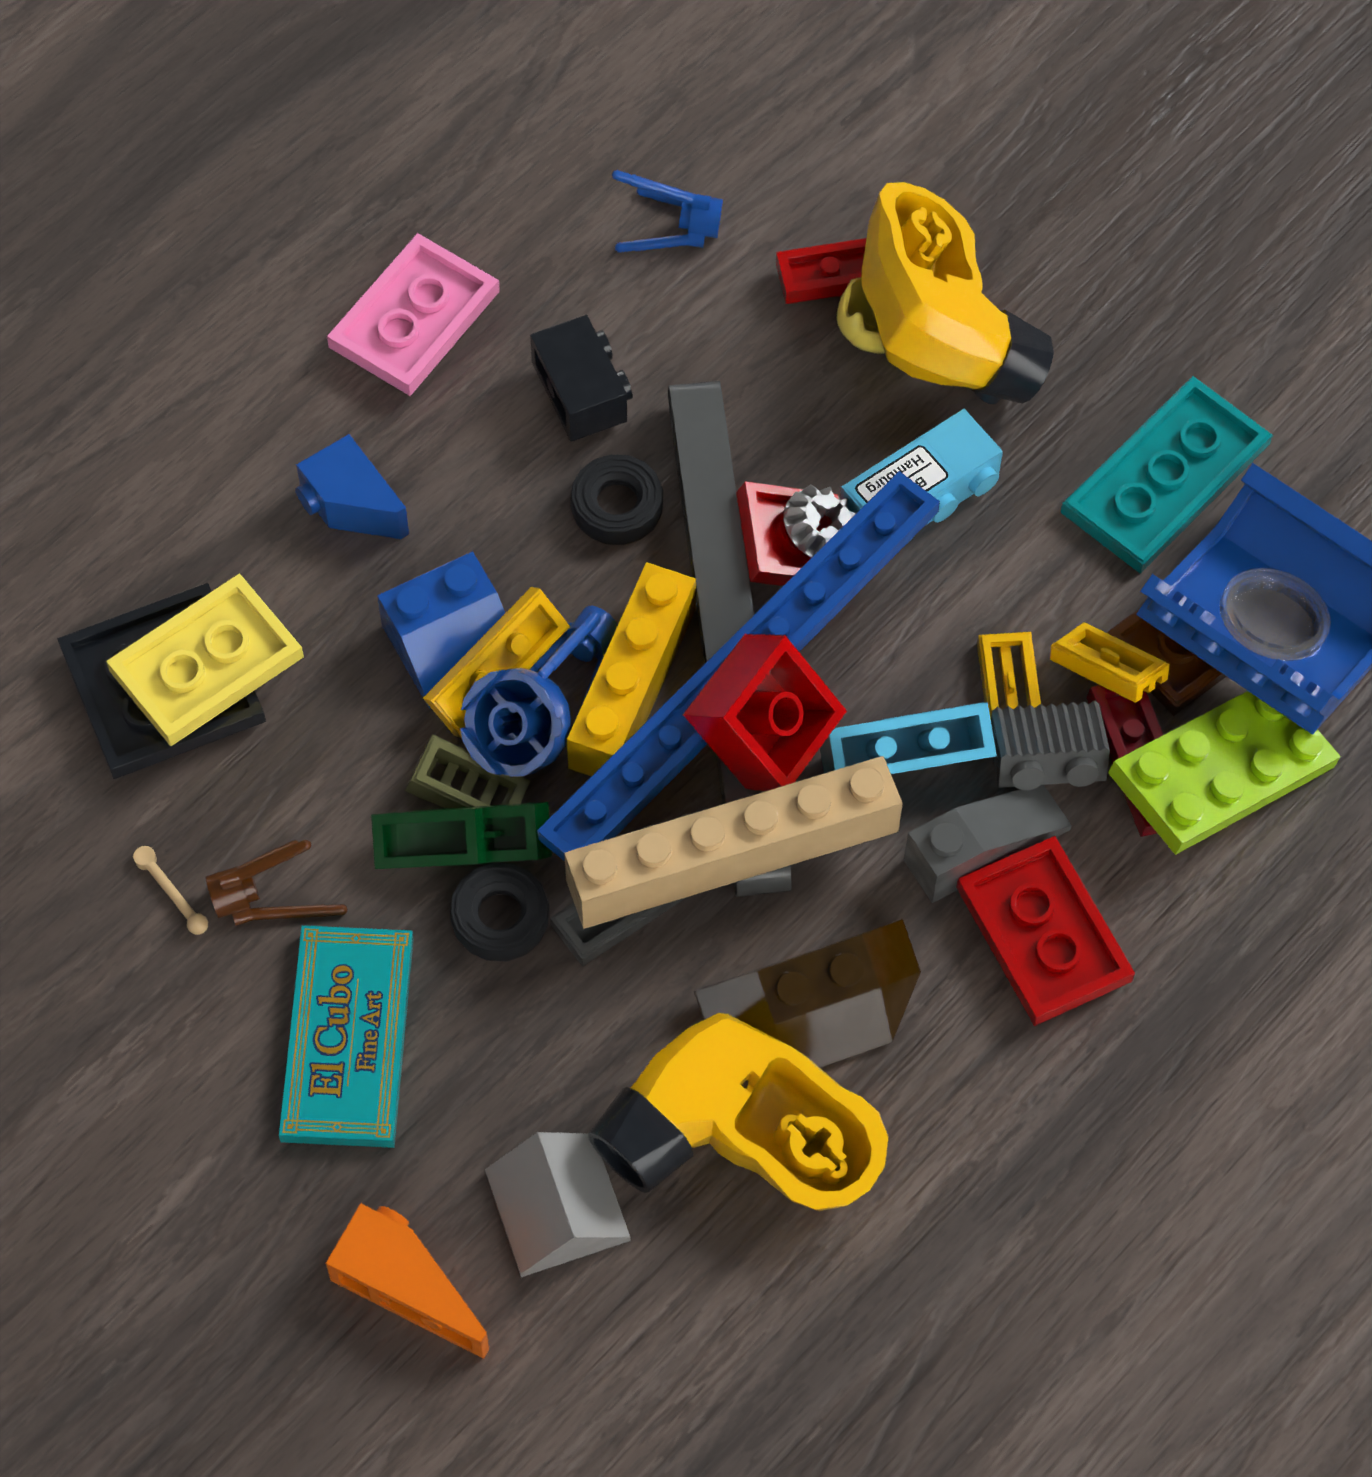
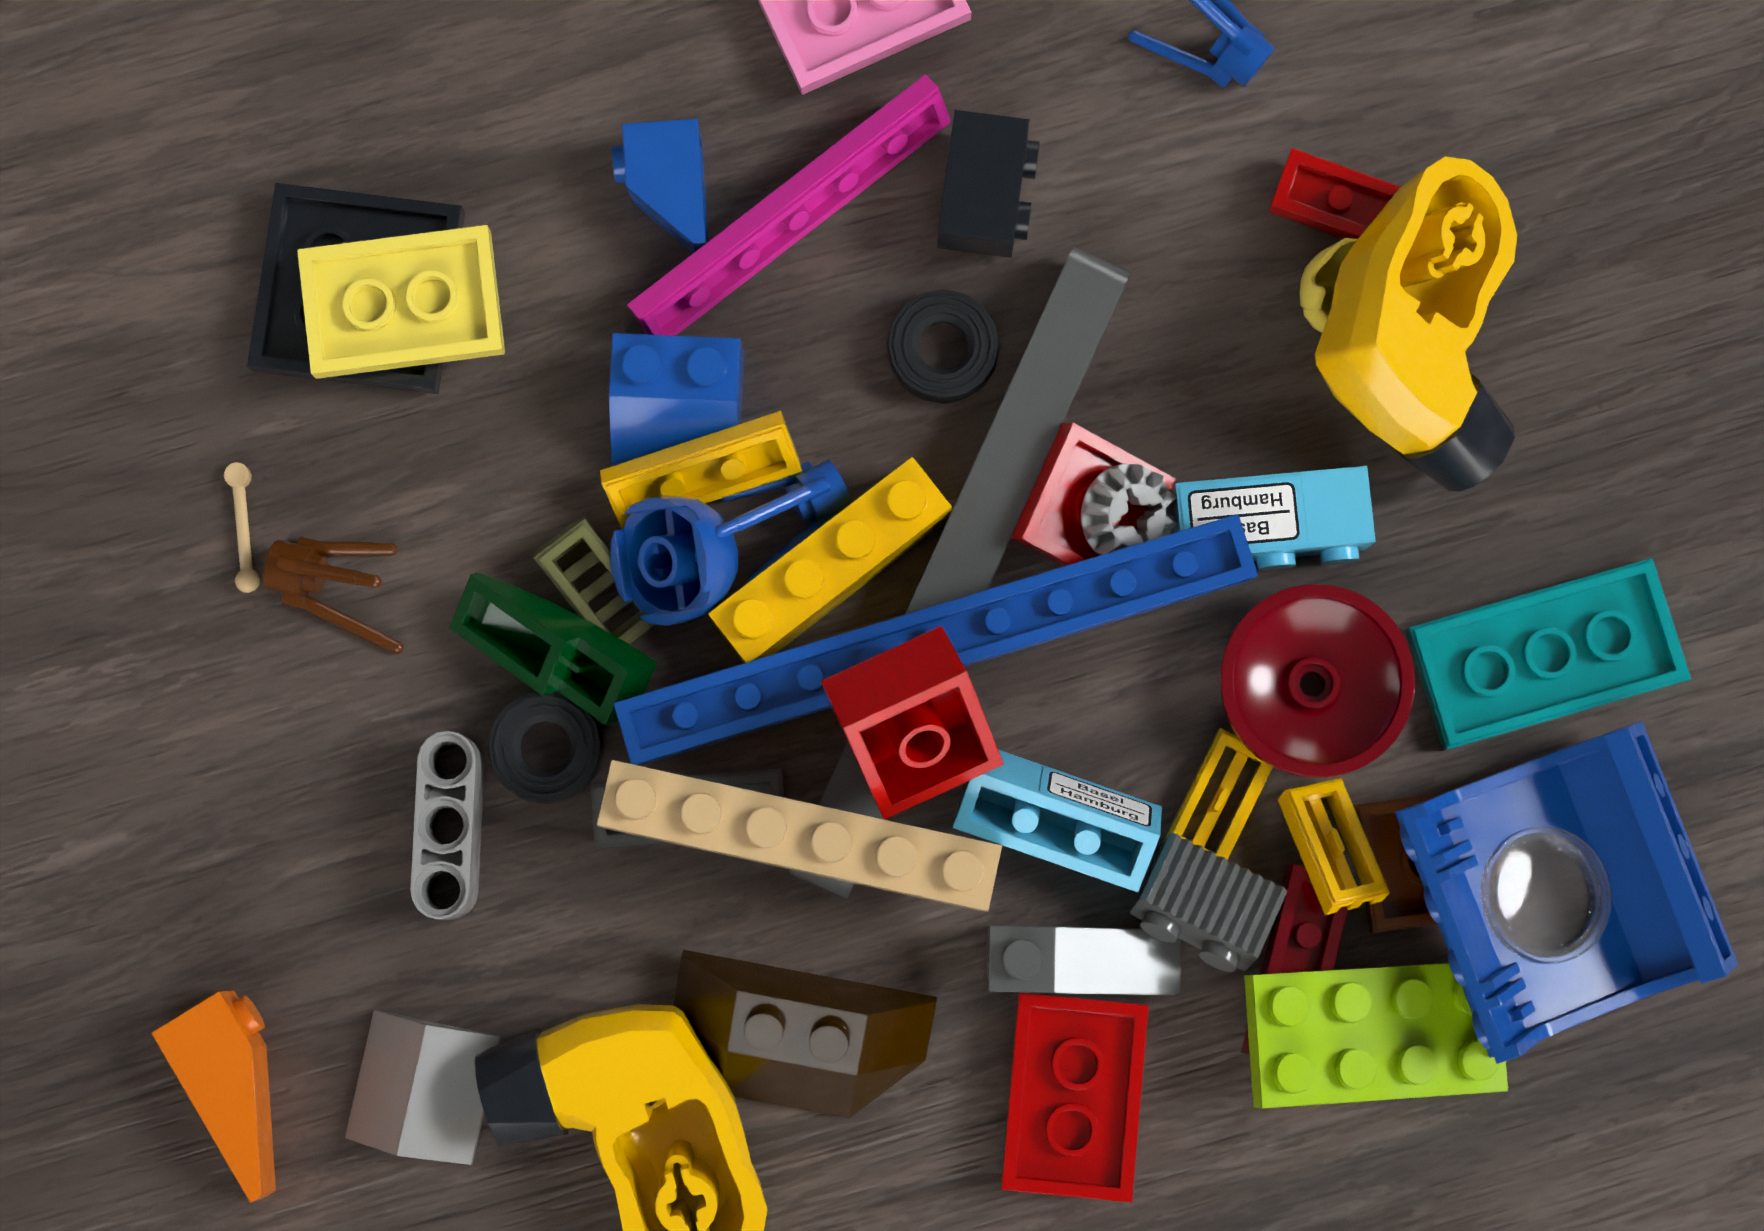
camera: 35 degrees right, 20 degrees up
teal tile [279,925,414,1148] -> none
none -> light grey beam [410,731,485,920]
none -> dark pink tile [627,74,951,336]
none -> dark red dish [1219,584,1415,778]

